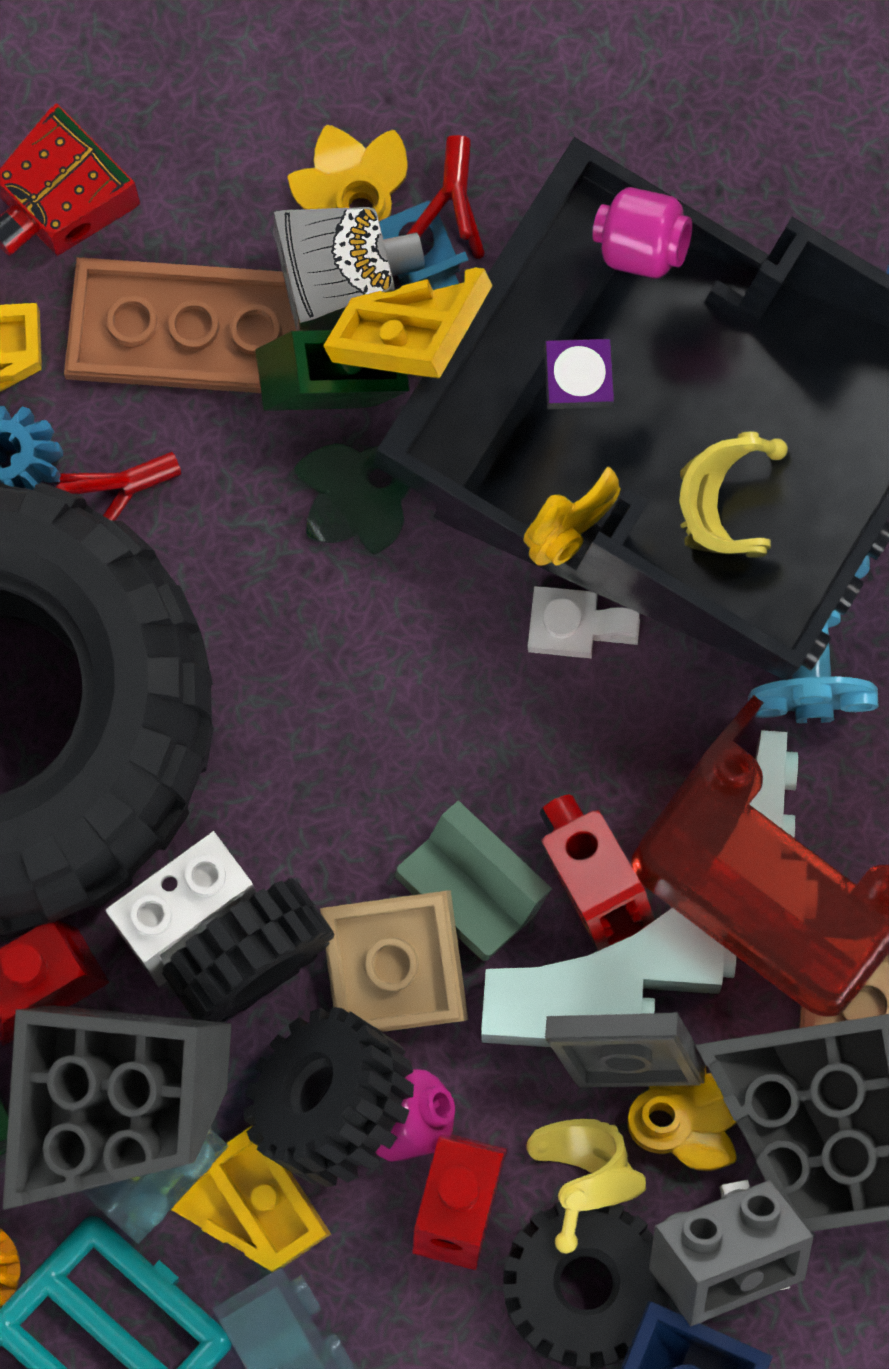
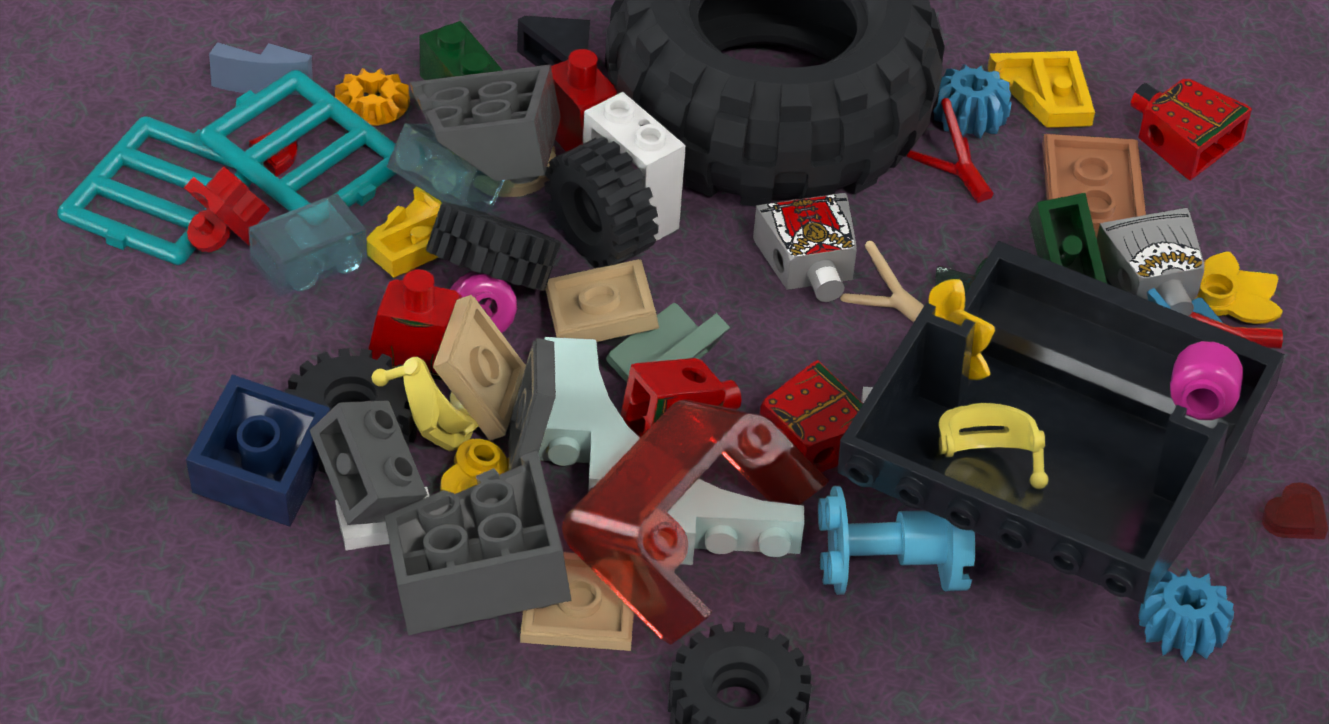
camera: 80 degrees right, 30 degrees down
yellow wing [323,267,493,379] -> none
tile [544,339,614,409] -> none
none -> tan tile [433,295,526,441]
none -> red torso [747,360,863,478]
none -> torso [753,193,857,302]
none -> tan plant [840,241,924,323]
none -> clear red tile [1262,482,1328,539]

